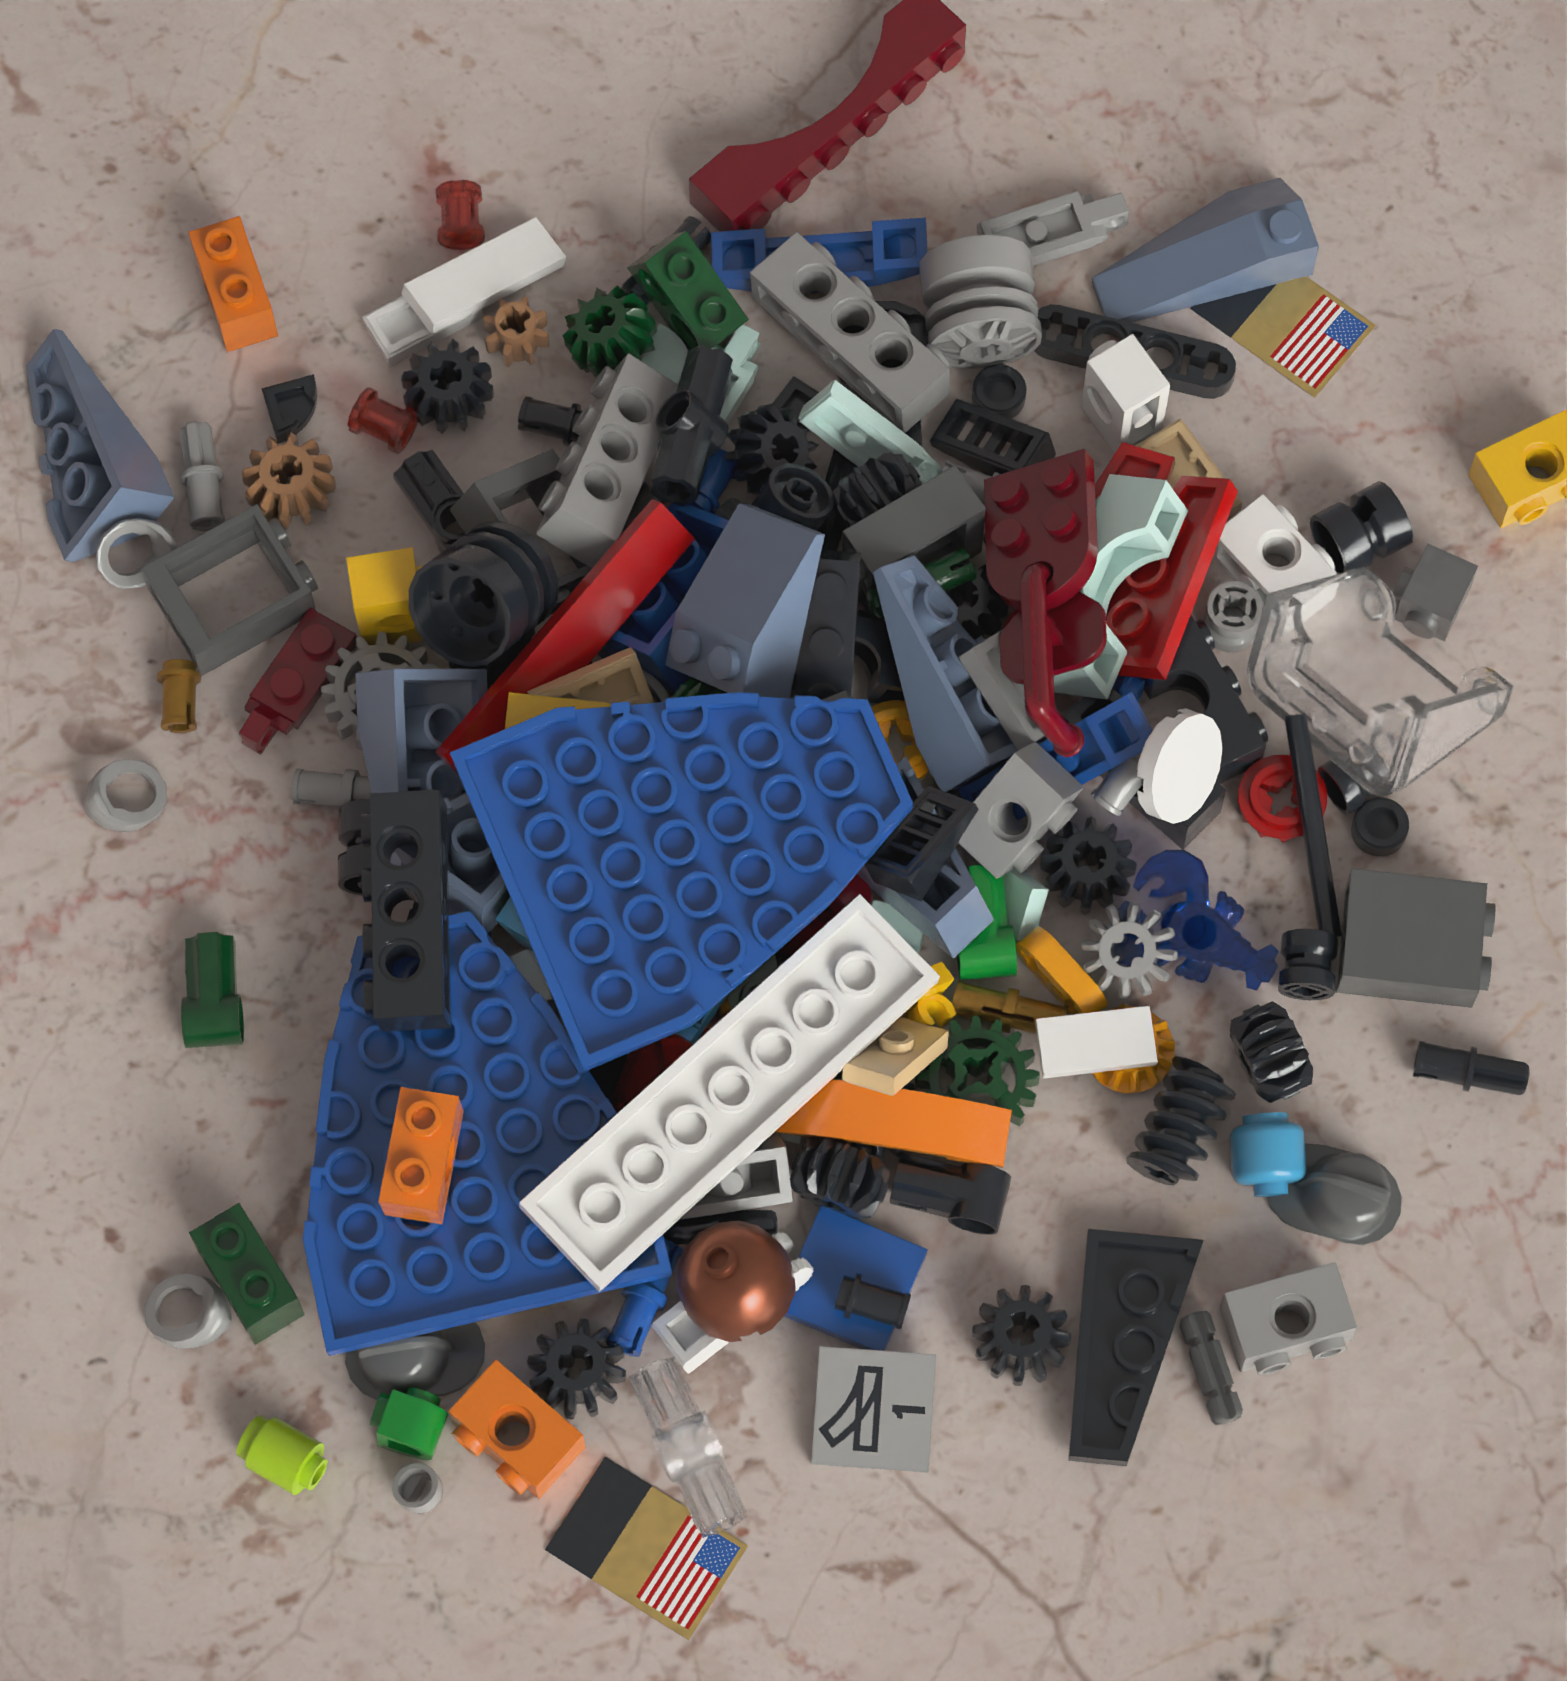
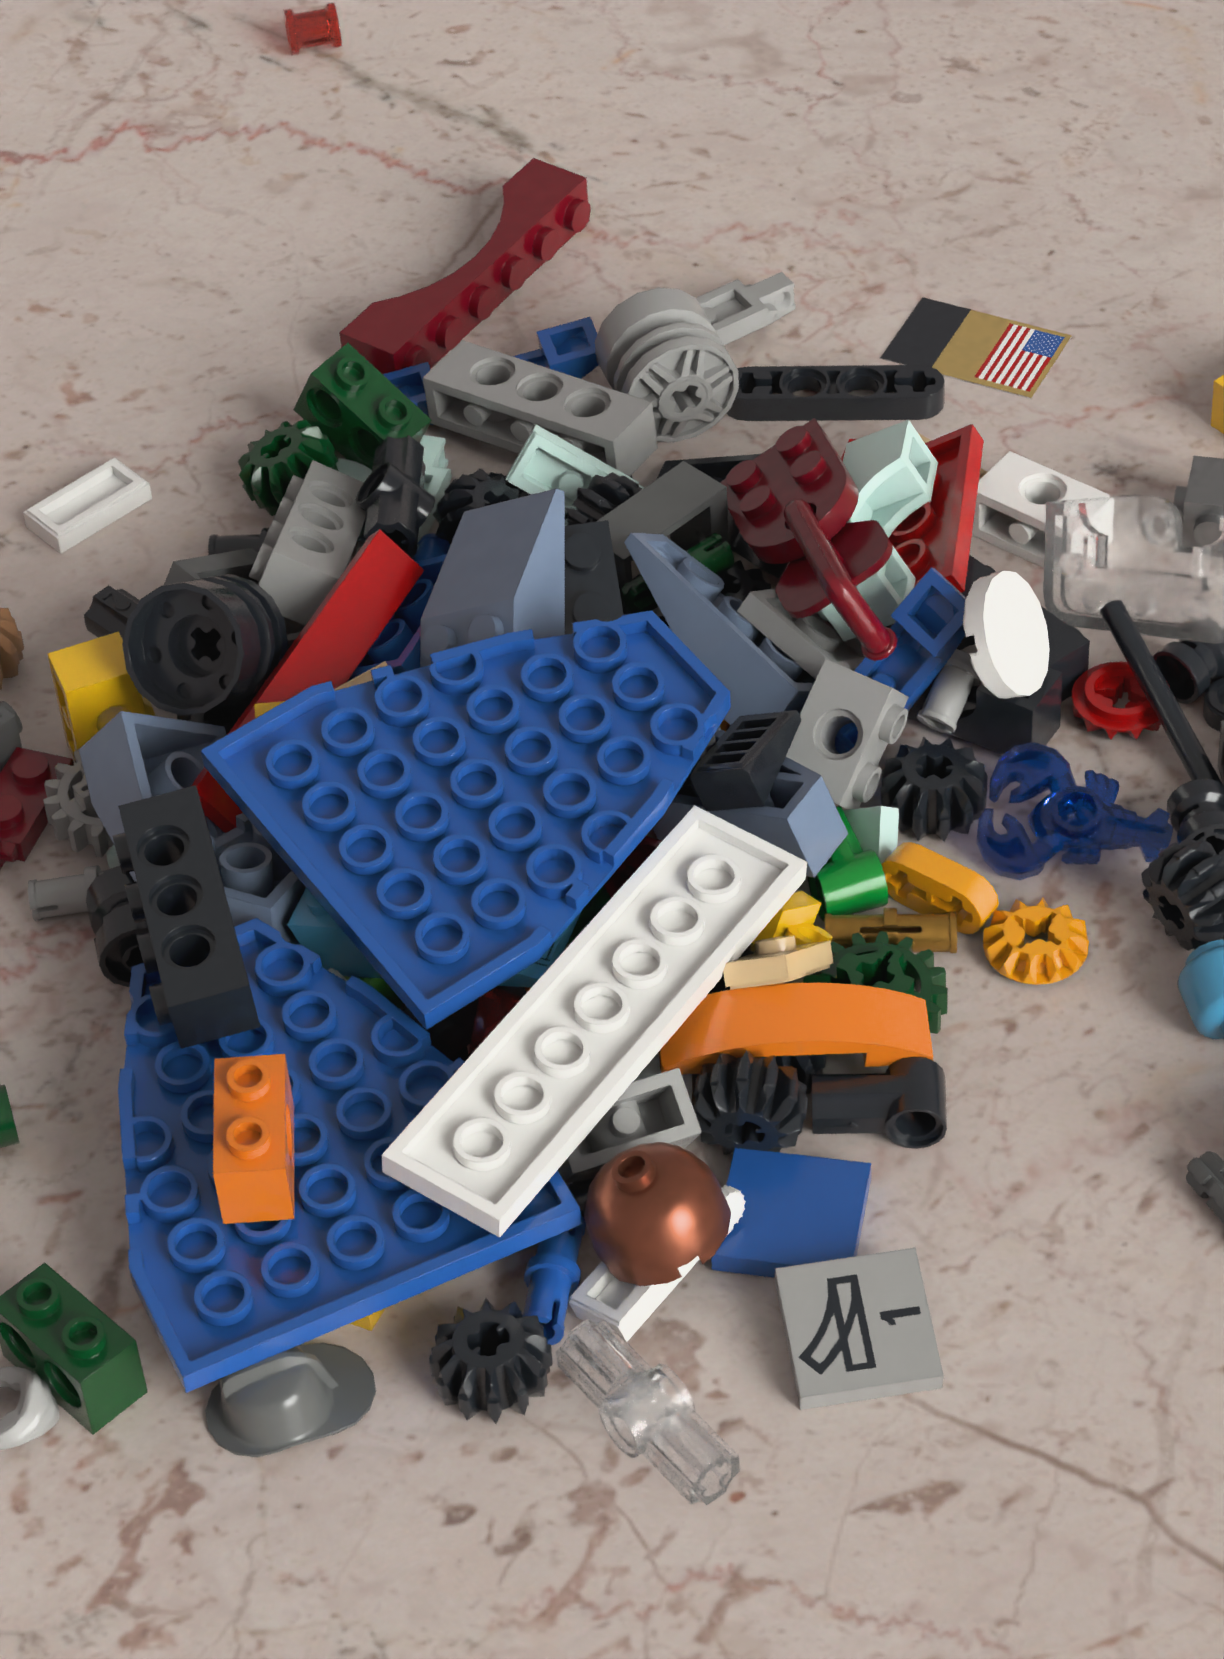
camera: 10 degrees left, 25 degrees down
lime brick [236,1415,328,1495] -> none
clear red bush [347,387,418,454] -> none
green plate [370,1388,448,1460] -> none
light grey hinge [392,1463,443,1514] -> none
black gear [401,338,494,434] -> none
white tile [402,217,566,334] -> none
clear red bush [435,180,485,250] -> none
orange brick [448,1359,586,1499] -> none
medium nougat gear [483,296,550,367] -> none
sticker [545,1457,748,1641] -> none
black pin [834,1273,911,1330] -> none
black tile [972,364,1027,419] -> none
black gear [972,1285,1071,1386] -> none
white tile [1035,1006,1158,1079] -> none
black wing [1068,1229,1204,1466] -> none
light grey gear [1080,902,1178,999] -> none
white brick [1081,334,1170,453] -> none
sand blue wedge [1092,178,1319,323] -> none
black piece [1126,1056,1236,1186] -> none
light grey wheel [1203,581,1262,653] -> none
black wheel [1310,481,1413,579] -> none

